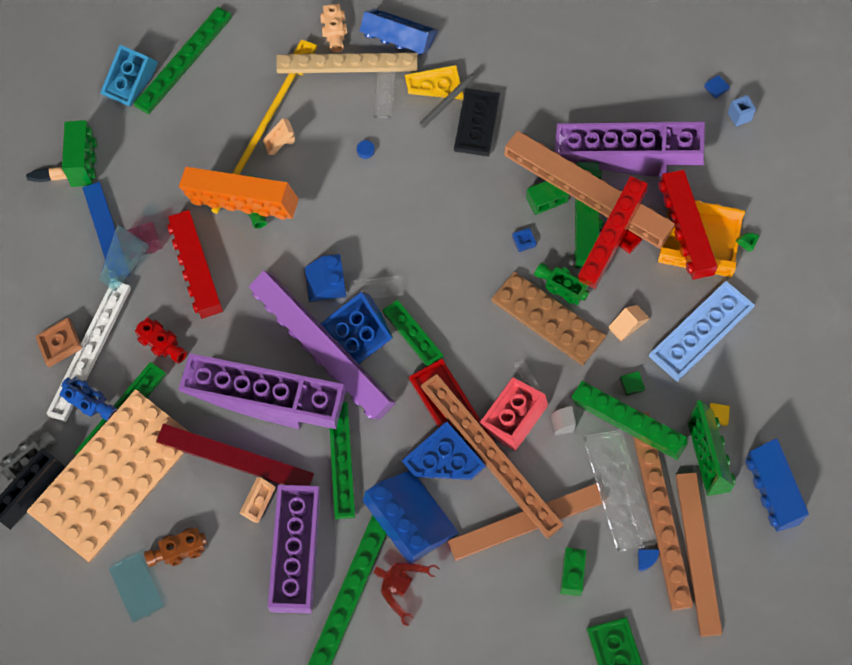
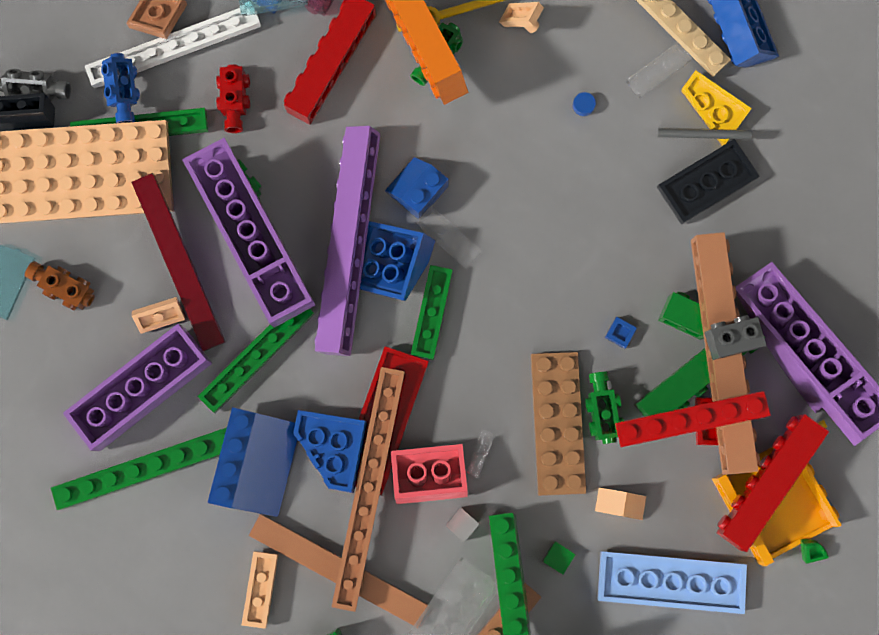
camera: 50 degrees right, 15 degrees up
clear red piece [373,562,439,626] -> none
none -> light nougat plate [242,551,279,629]
none -> dark grey brick [704,315,767,360]

